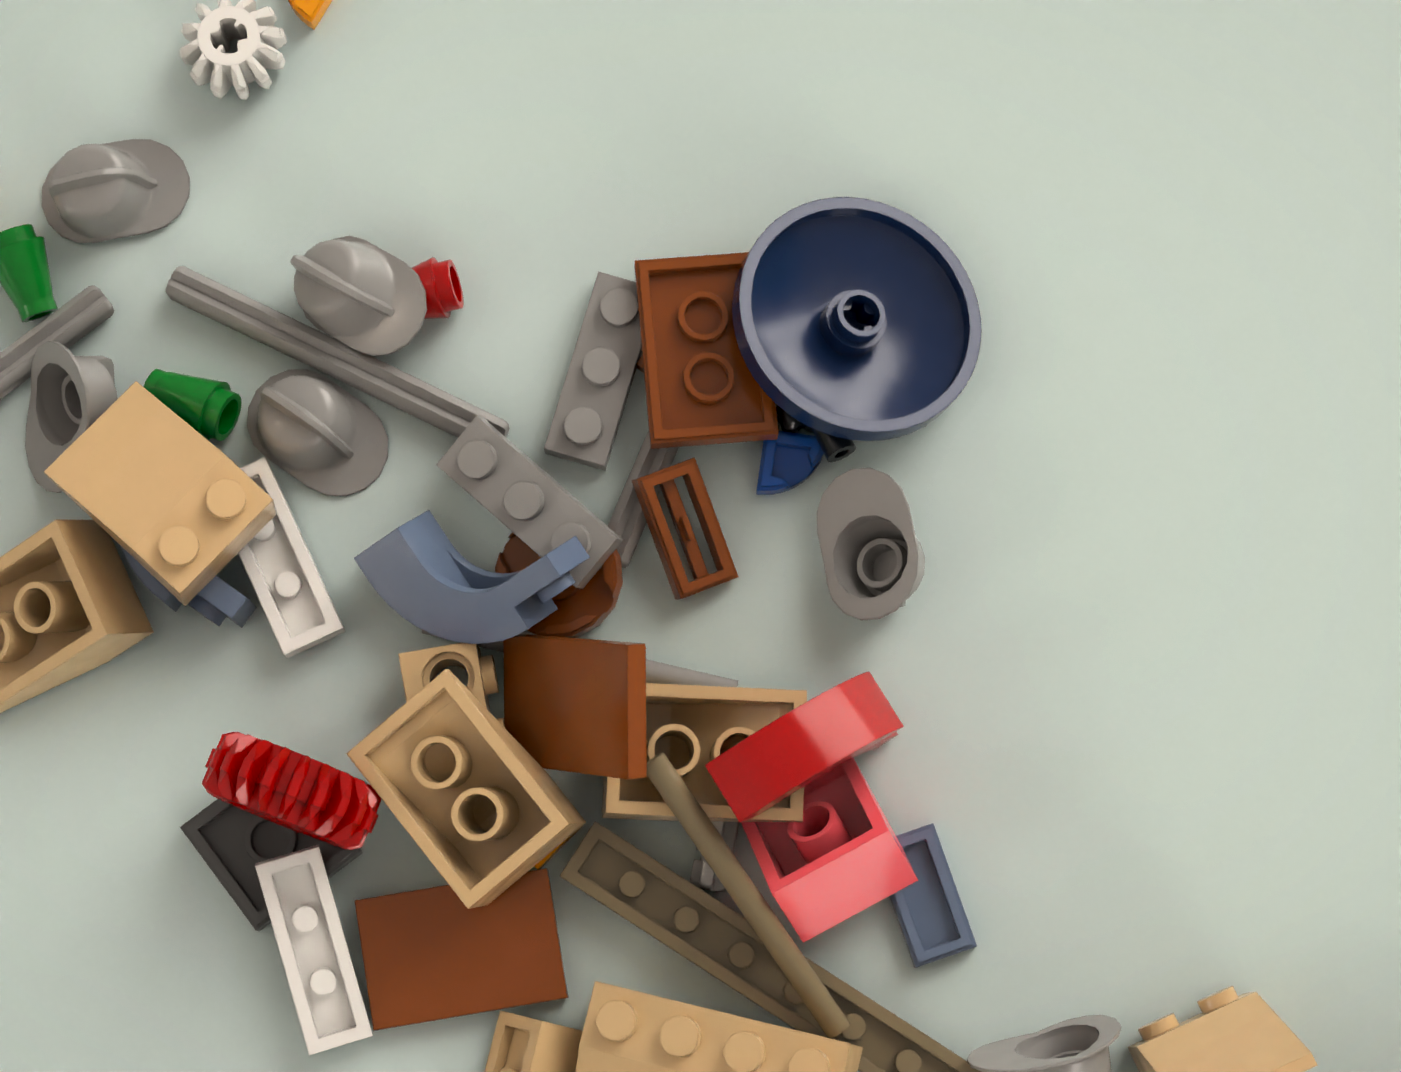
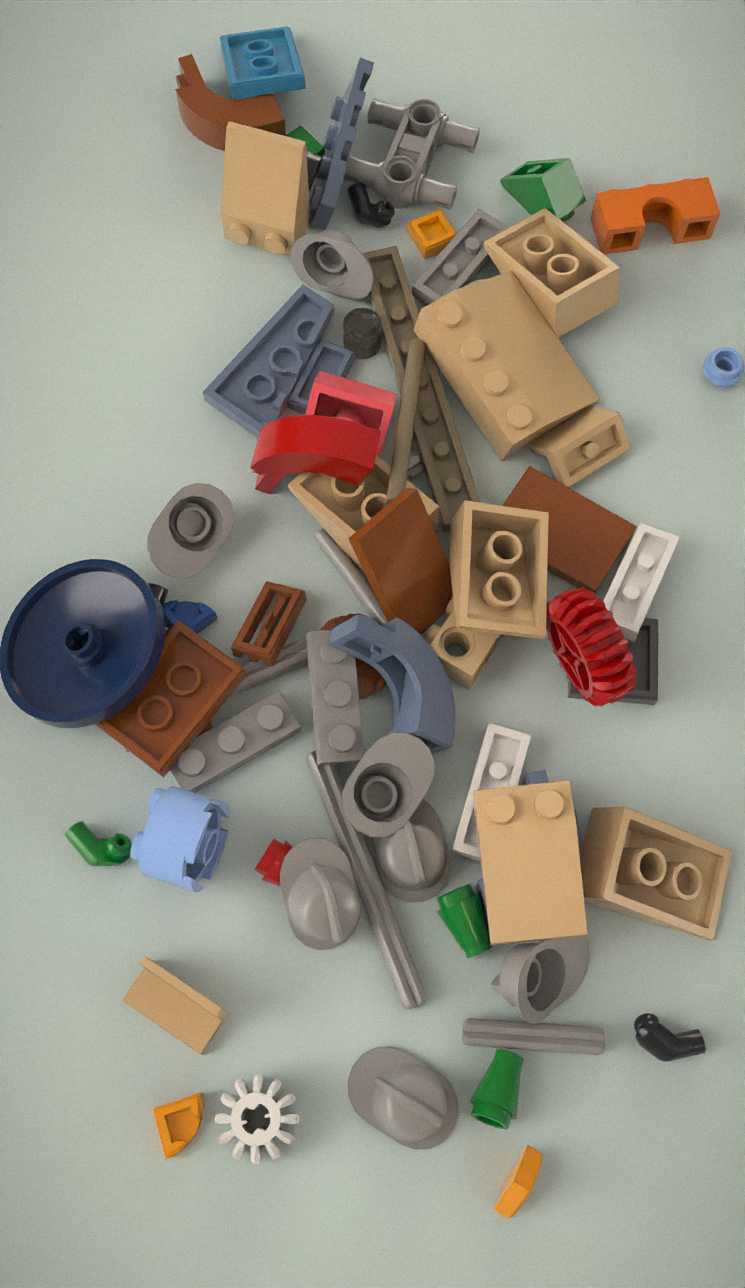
camera: 140 degrees left, 10 degrees down
none -> green arm [65,821,132,867]
none -> tan panel [122,956,229,1055]
none -> light blue brick [130,786,230,893]
none -> sand blue wing [203,284,334,437]
none -> light grey piece [342,733,435,837]
none -> clear smoke wheel [343,308,382,359]

